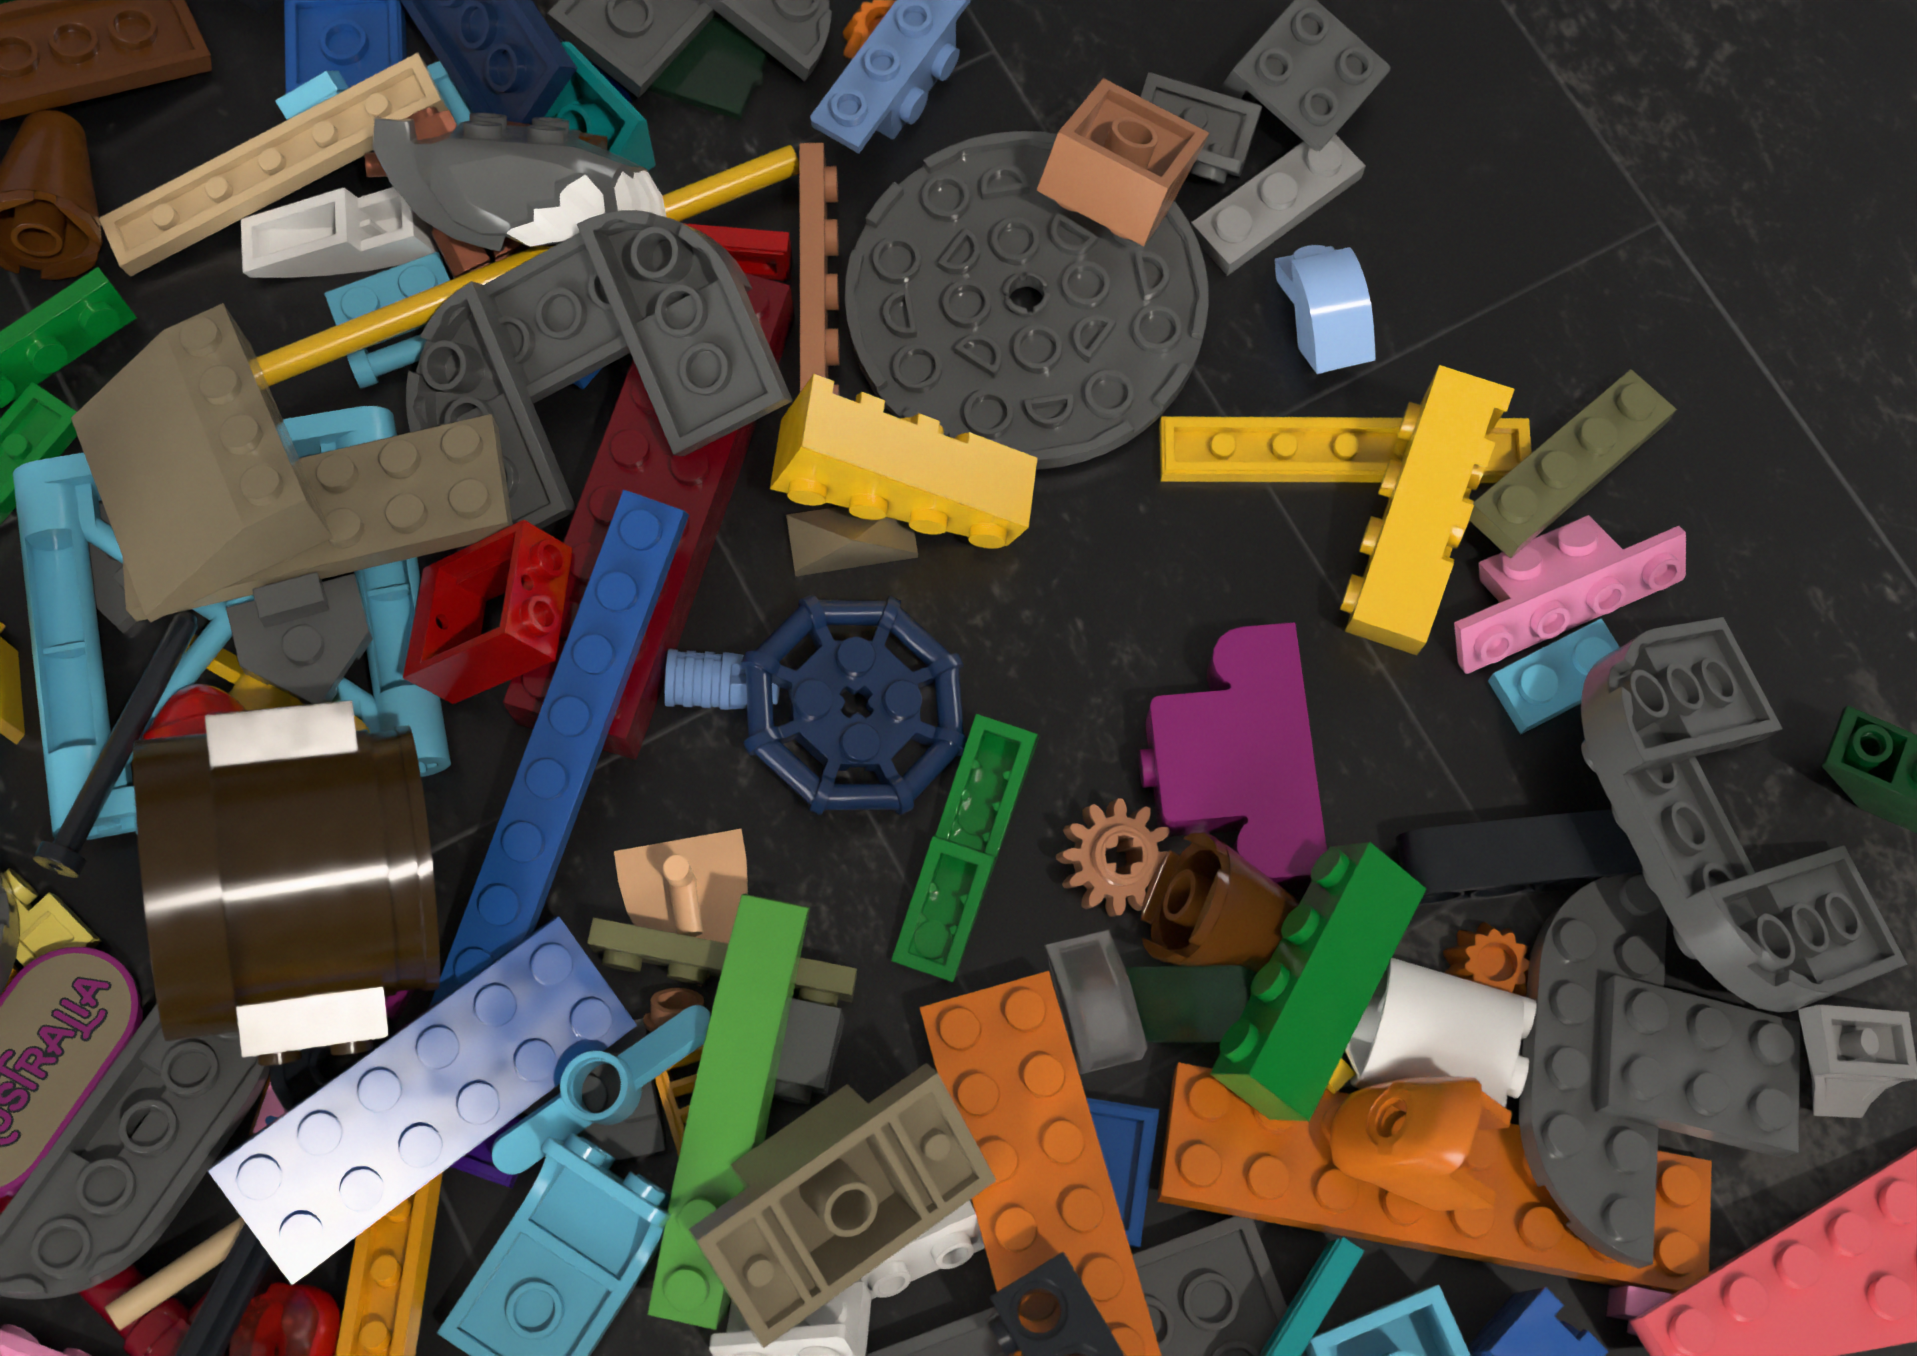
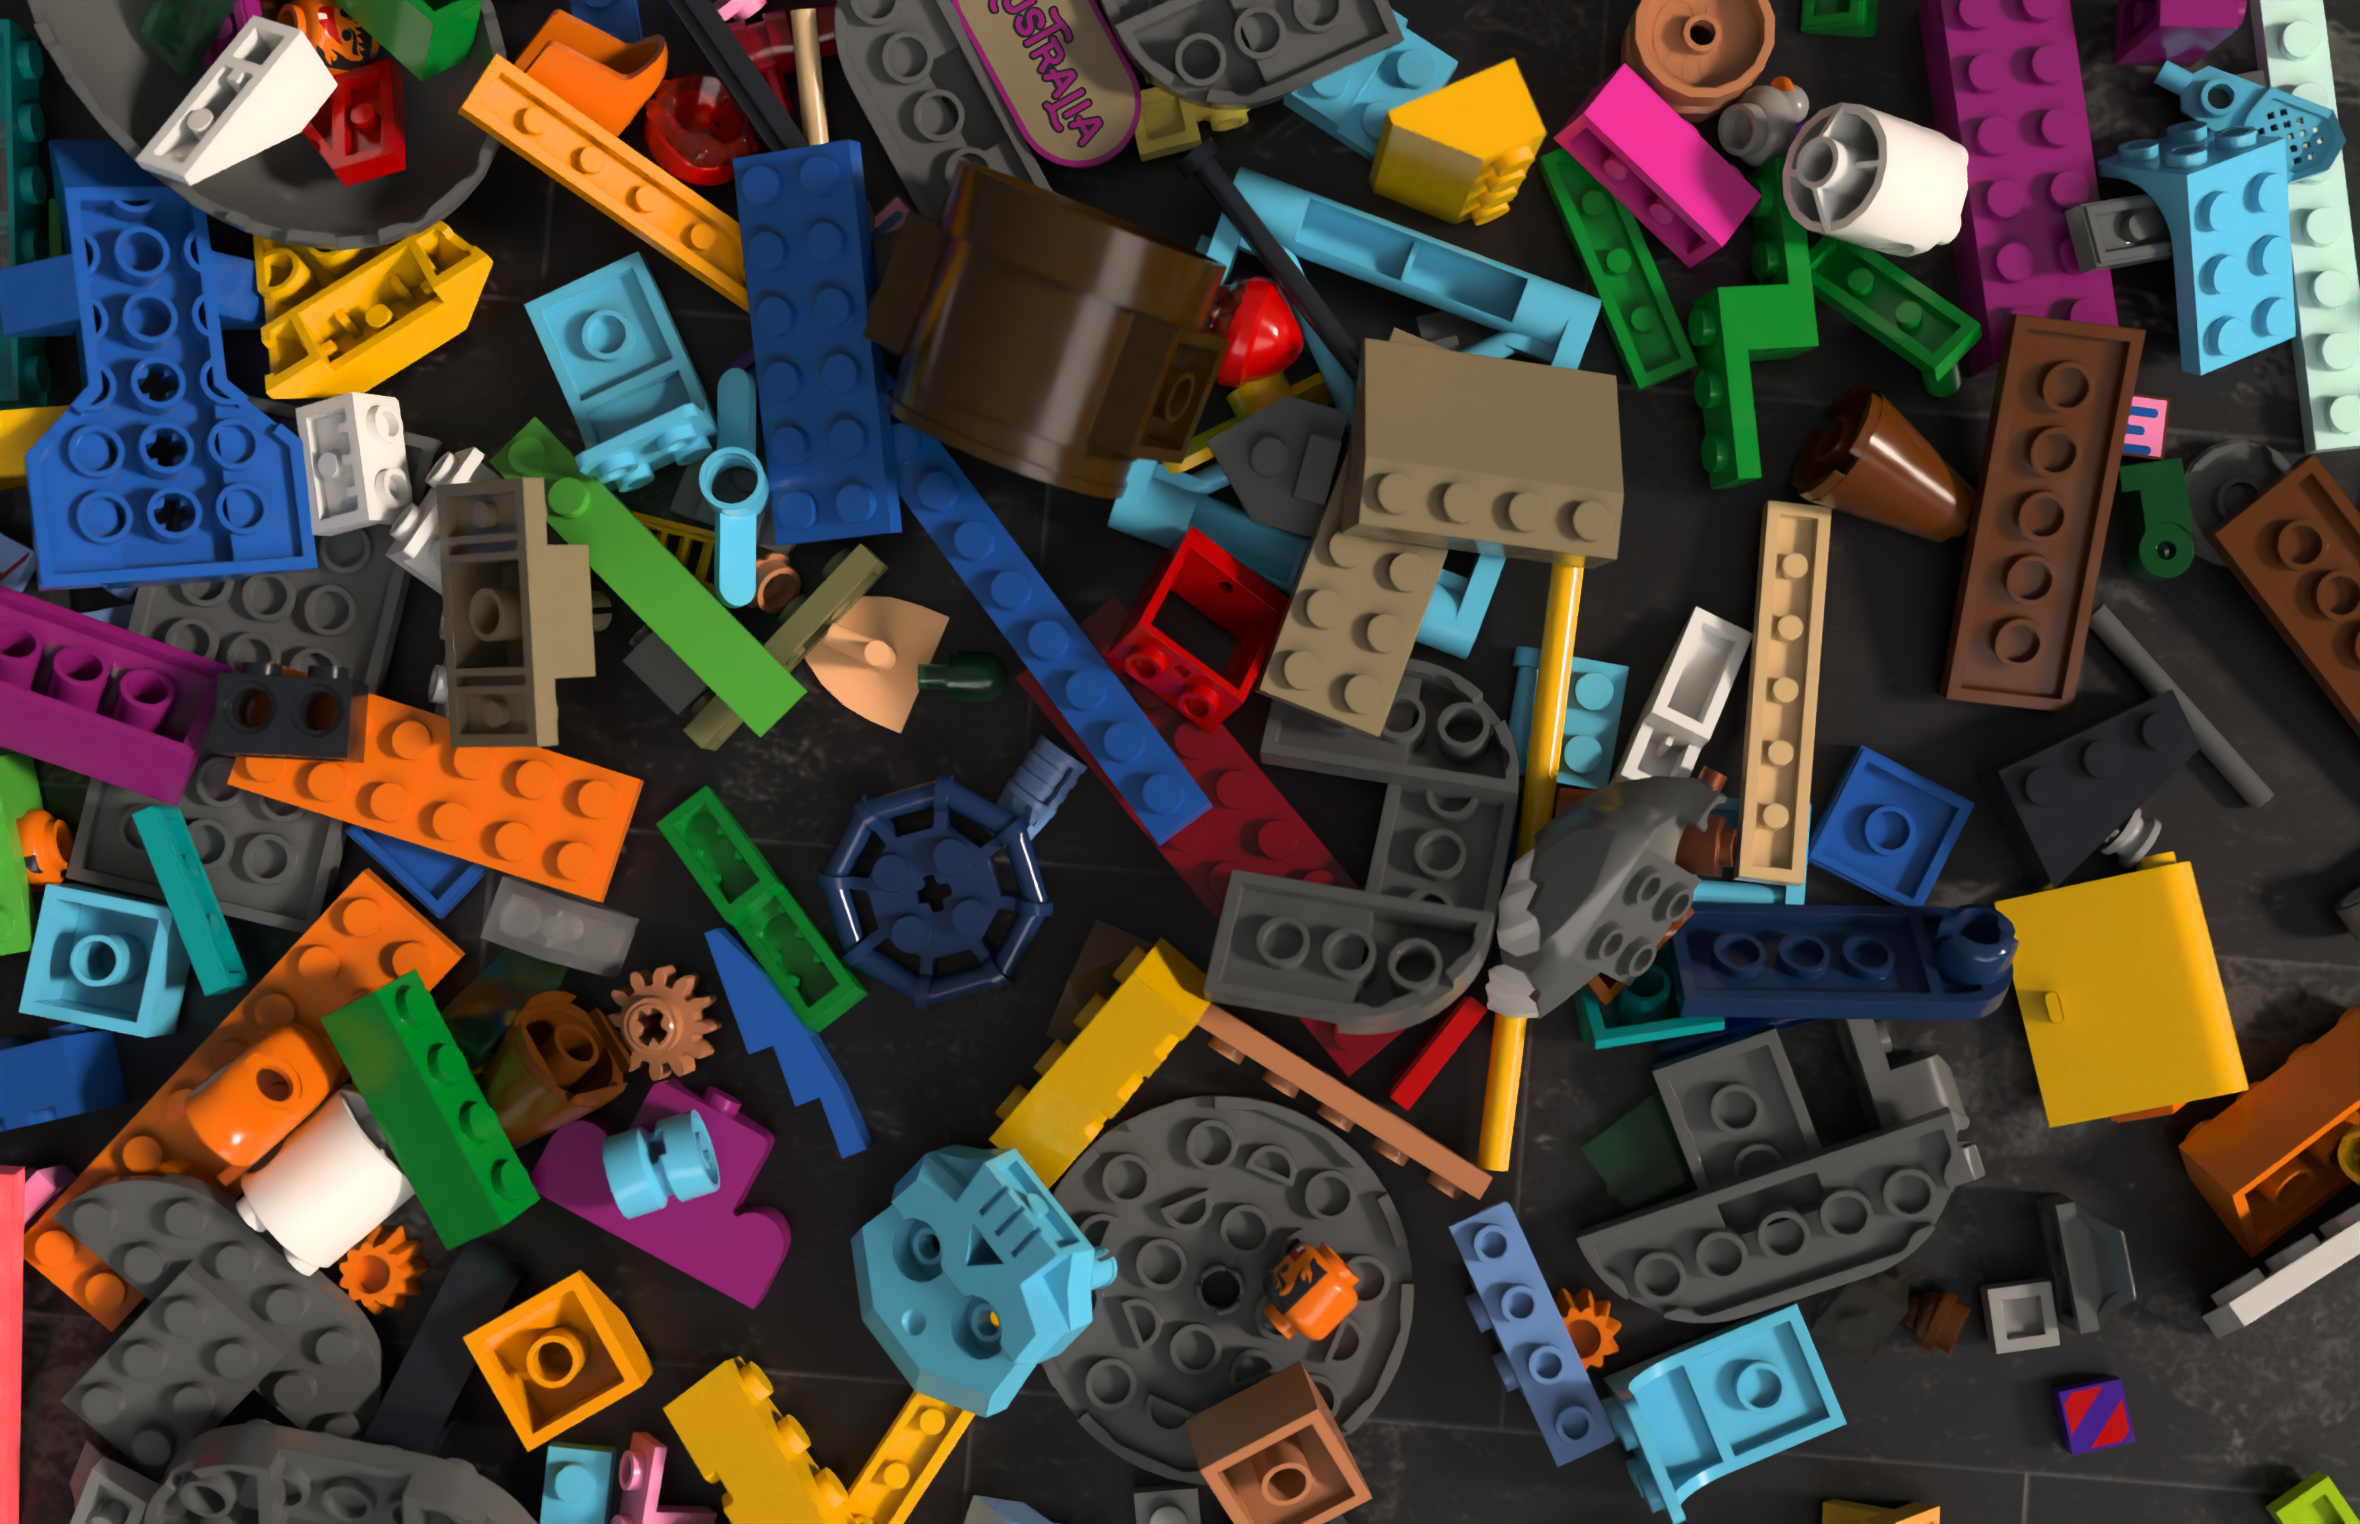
camera: 120 degrees right, 15 degrees up
medium azure tile [276,71,349,120] -> none
none -> light orange slope [463,1270,656,1452]
none -> medium azure wheel [602,1109,720,1220]
none -> blue slope [704,927,873,1159]
none -> medium azure brick [851,1144,1117,1418]
none -> clear green cylinder [918,651,1007,702]
none -> orange head [1262,1242,1359,1341]

